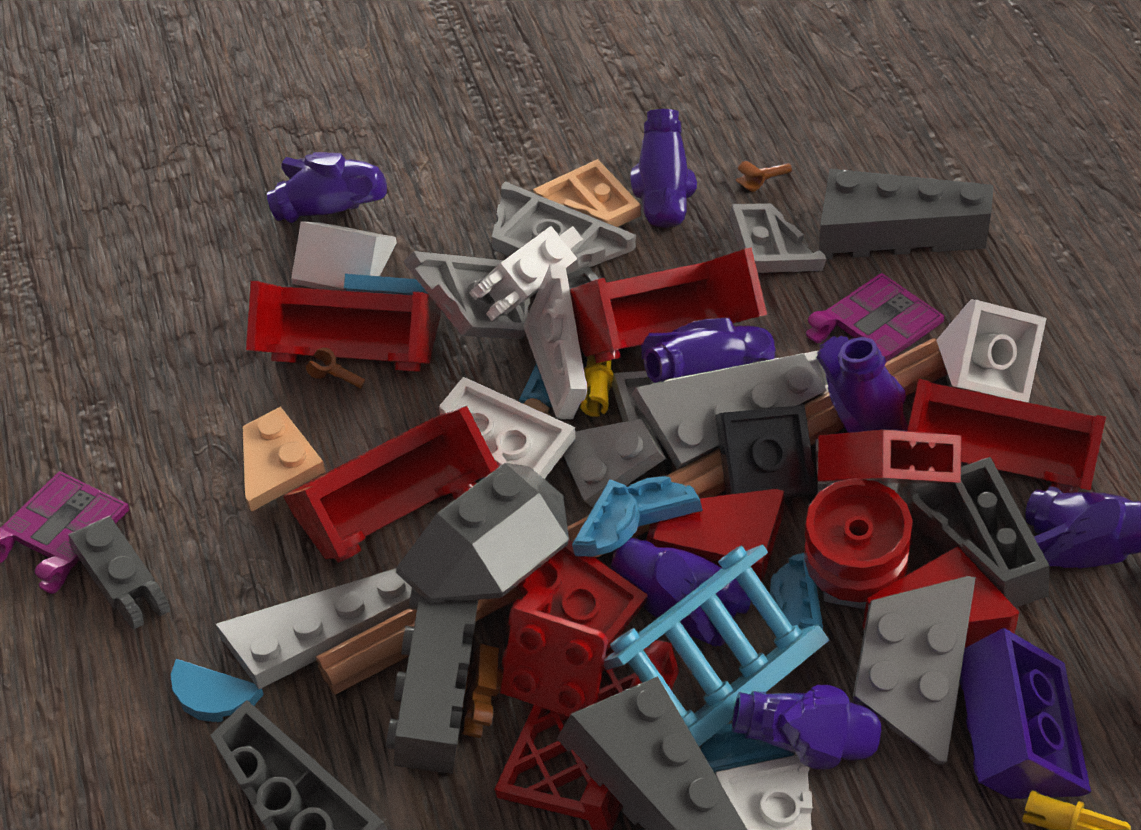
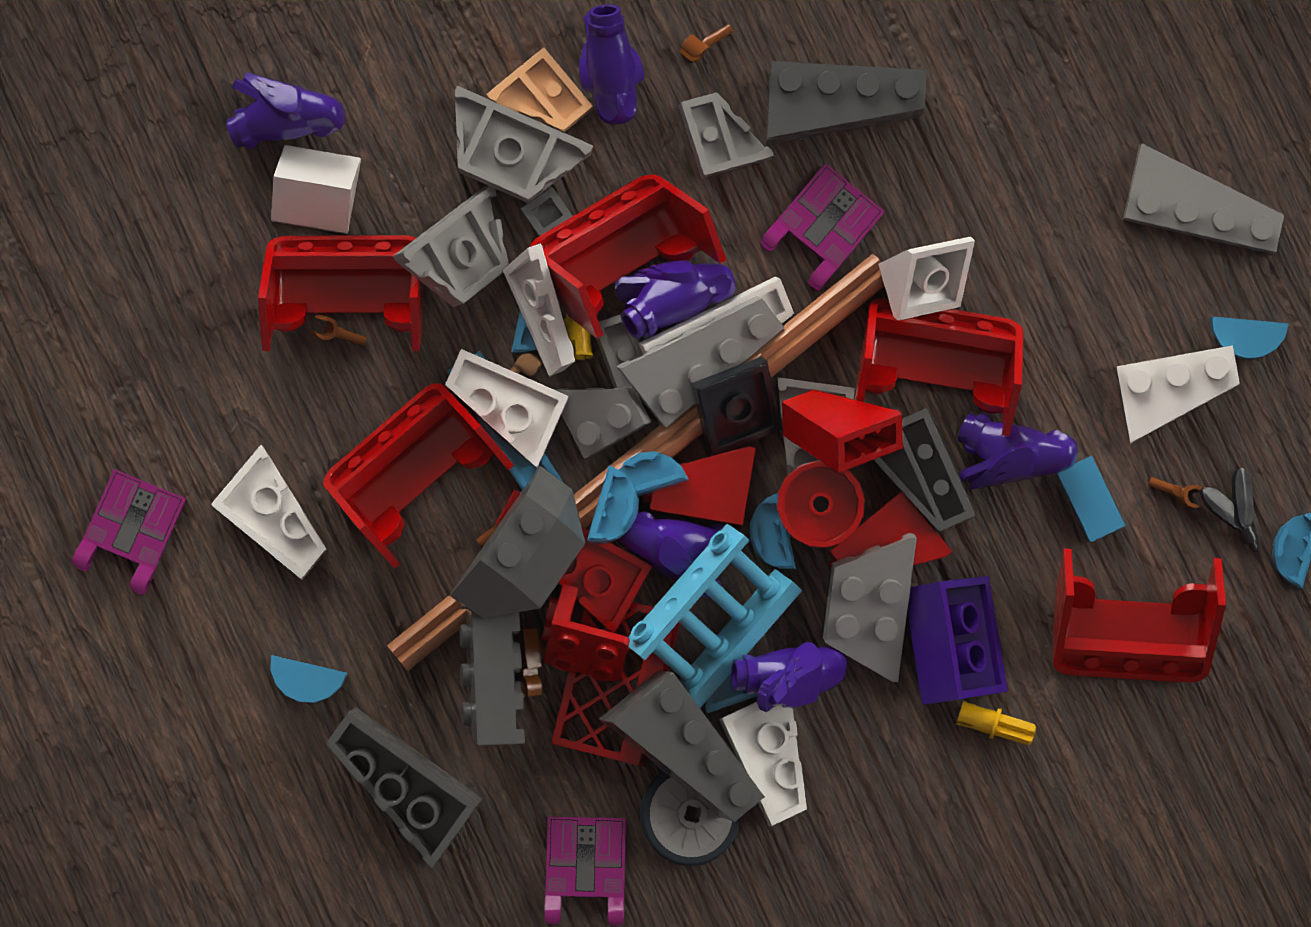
camera: 15 degrees left, 35 degrees up
dark grey hinge [68,515,170,629] -> none
light grey wing [216,568,412,689] -> none
light nougat wing [243,407,325,512] -> none
dark azure tile [344,274,428,295] -> none
white hinge [469,226,583,321] -> none
dark purple animal [816,336,908,433] -> none
none -> white wing [211,445,327,580]

